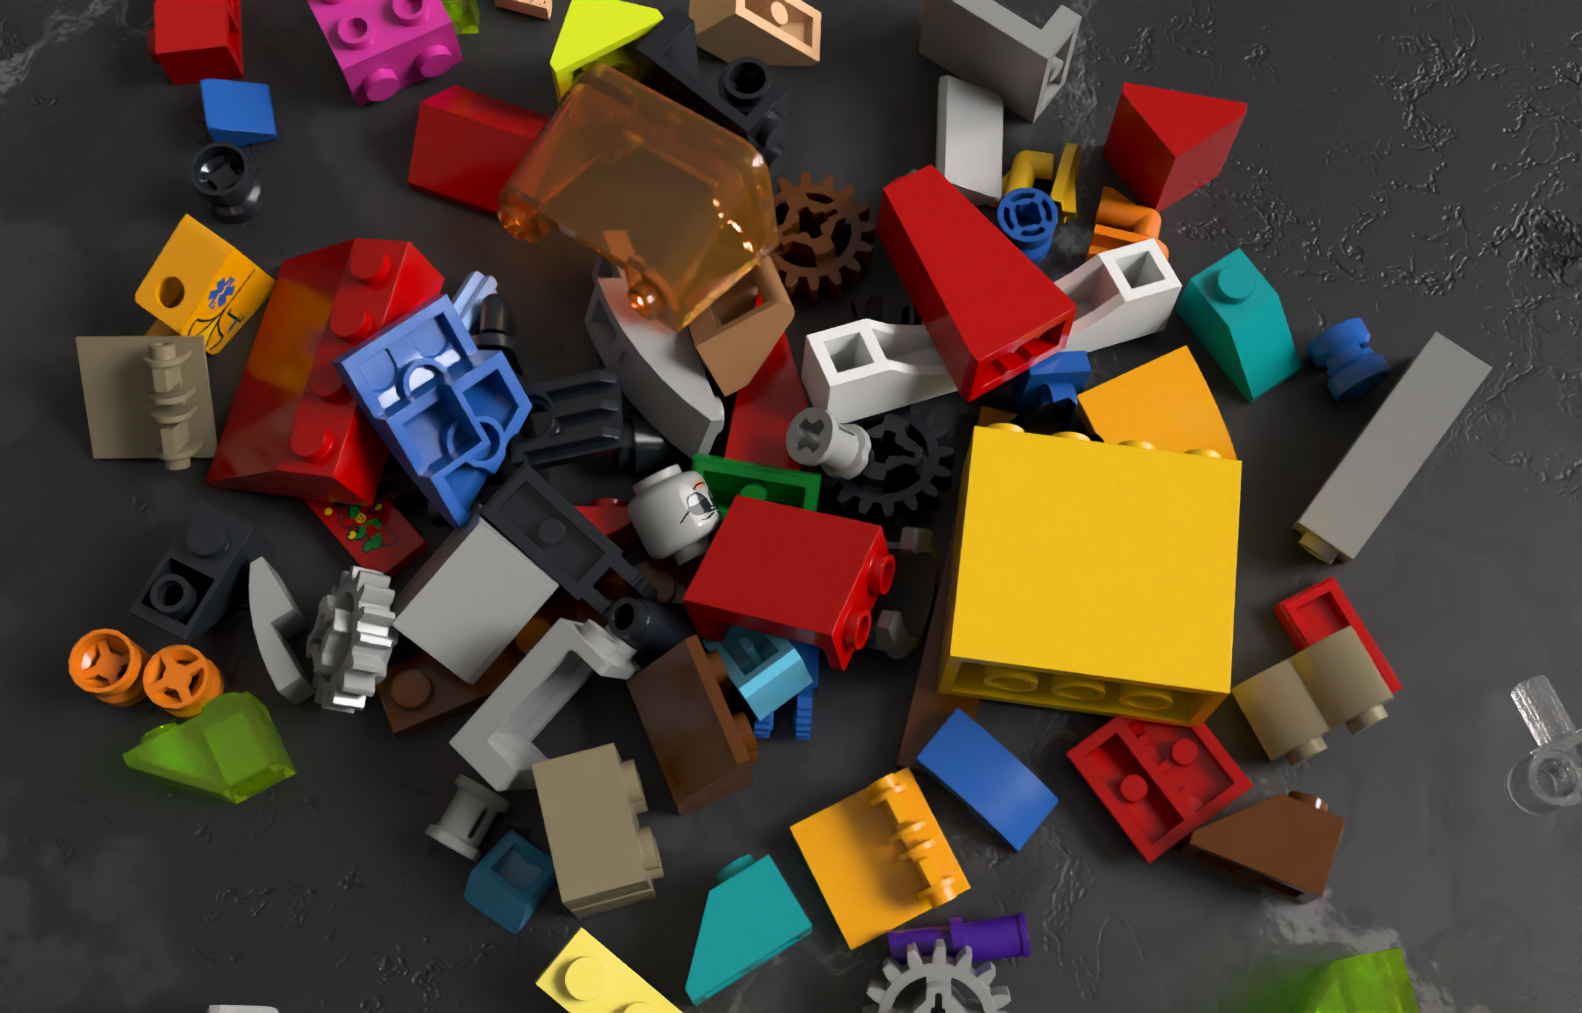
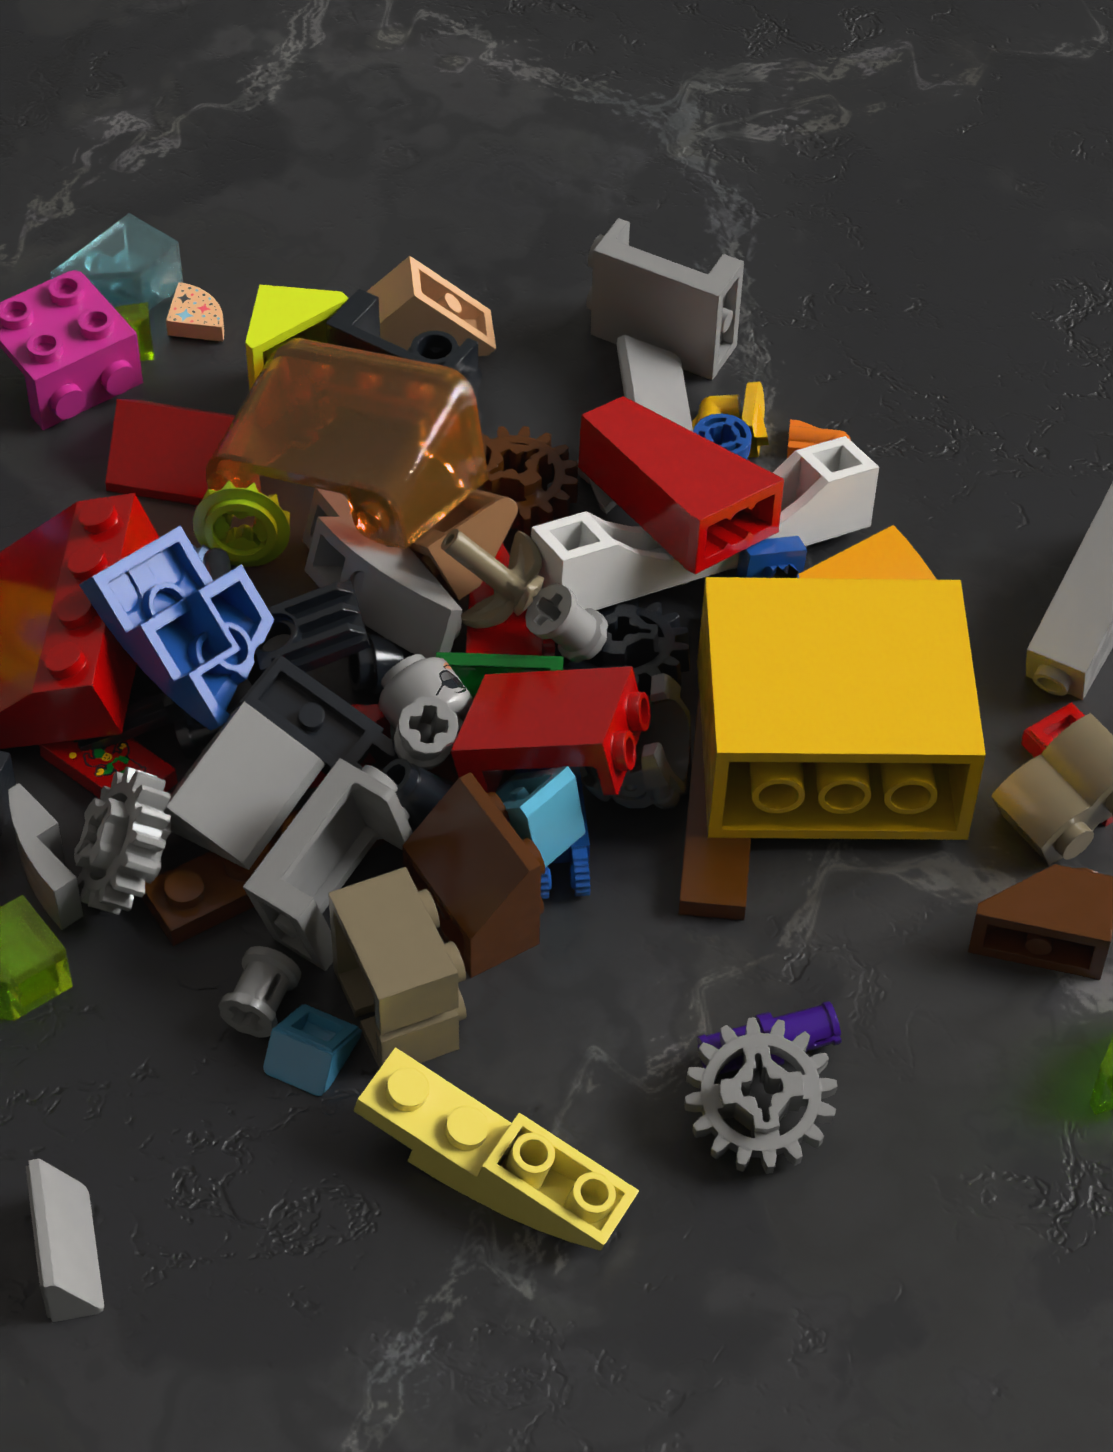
camera: 10 degrees left, 20 degrees down
teal slope [685,854,812,1006] -> none
light orange hinge [789,767,971,951] -> none
blue slope [915,708,1059,853] -> none
red slope [1065,714,1254,864] -> none
red slope [1102,82,1247,213] -> none
teal slope [1175,248,1301,404] -> none
blue wheel [1305,318,1393,403] -> none
none -> lime gear [193,480,291,567]
none -> light grey bush [393,696,459,770]
none -> dark tan plant [441,529,544,629]

